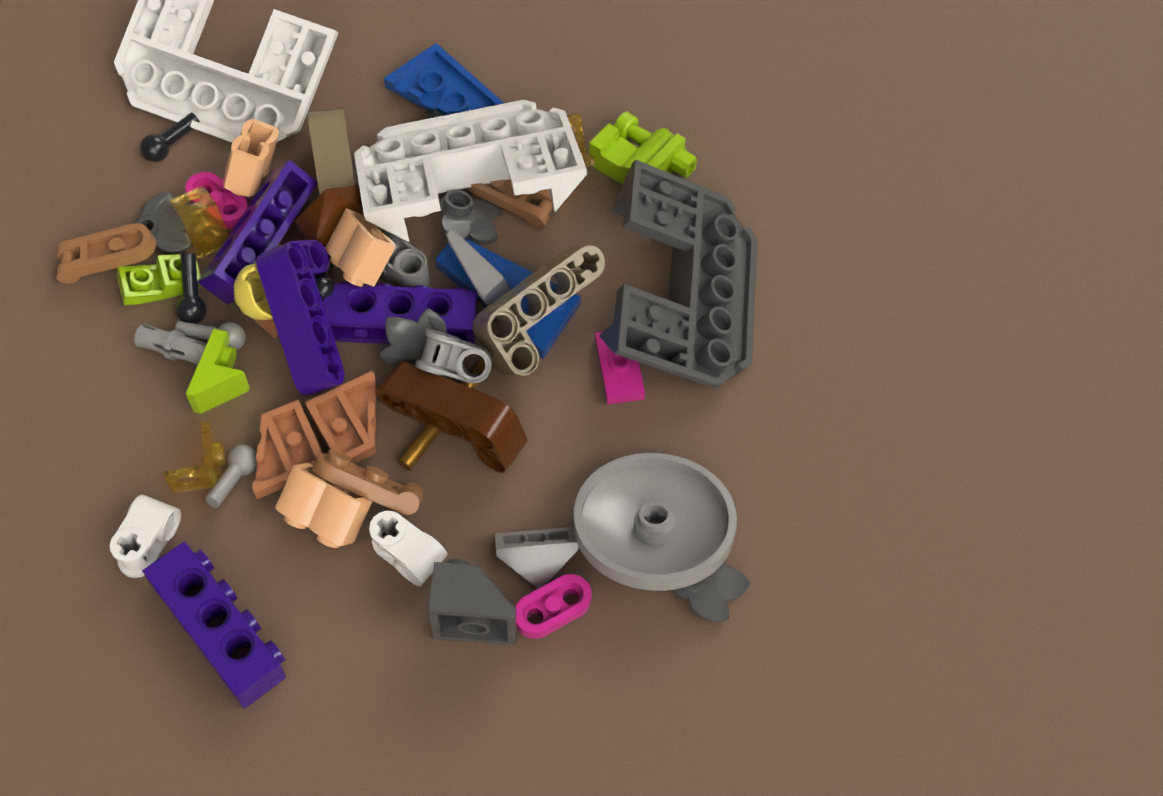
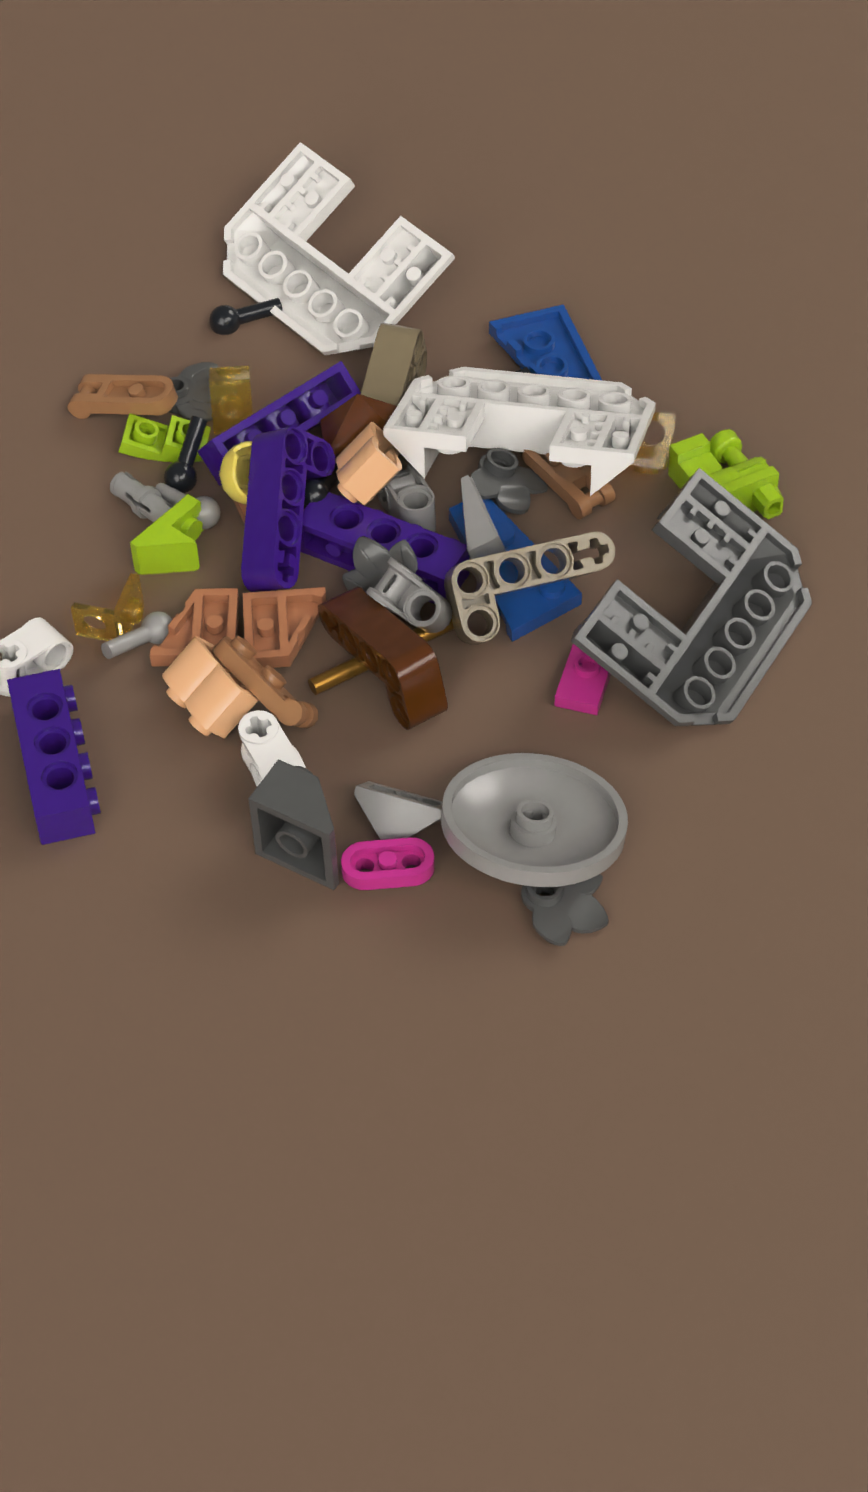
camera: 30 degrees right, 10 degrees down
dark pink plate [185,172,248,229] -> none
light nougat brick [223,119,279,197] -> none

